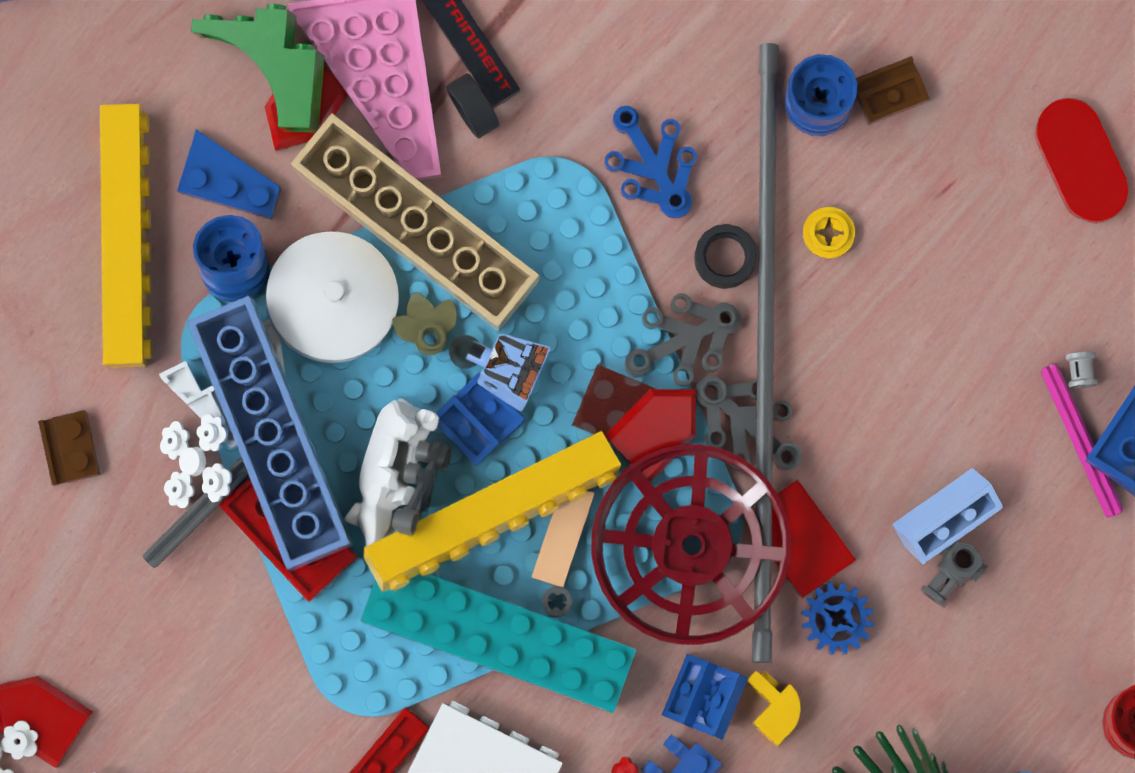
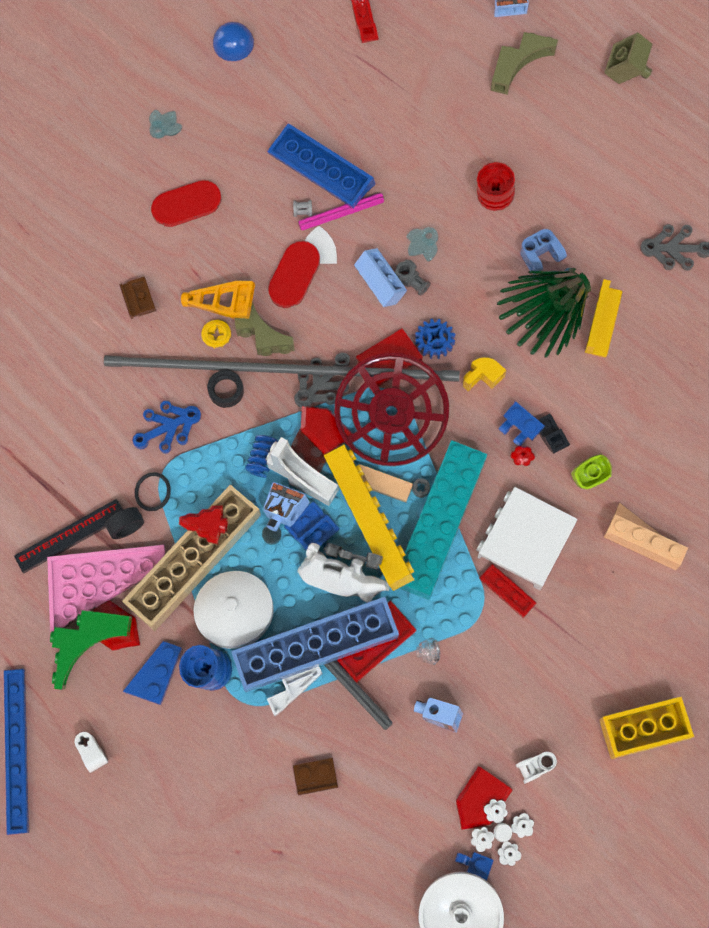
camera: 85 degrees left, 10 degrees down
yellow brick [100,104,153,369] -> none
white plant [160,414,232,508] -> none
olive plate [392,292,457,356] -> none
dark grey plant [624,293,741,387] -> none
blue slope [662,654,748,740] -> none
blue wheel [785,54,857,136] -> none
none -> white piece [74,732,108,773]
none -> black piece [134,472,171,511]
none -> red rock [179,505,228,545]
none -> light orange plate [181,281,255,319]
none -> olive arch [232,292,295,356]
none -> blue piece [245,435,279,478]
none -> white arch [266,437,339,506]
none -> red tile [268,241,320,308]
none -> white sticker [305,226,337,264]
none -> clear light blue plate [406,227,439,262]
none -> light blue torso [414,698,463,733]
none -> clear cone [416,637,440,665]

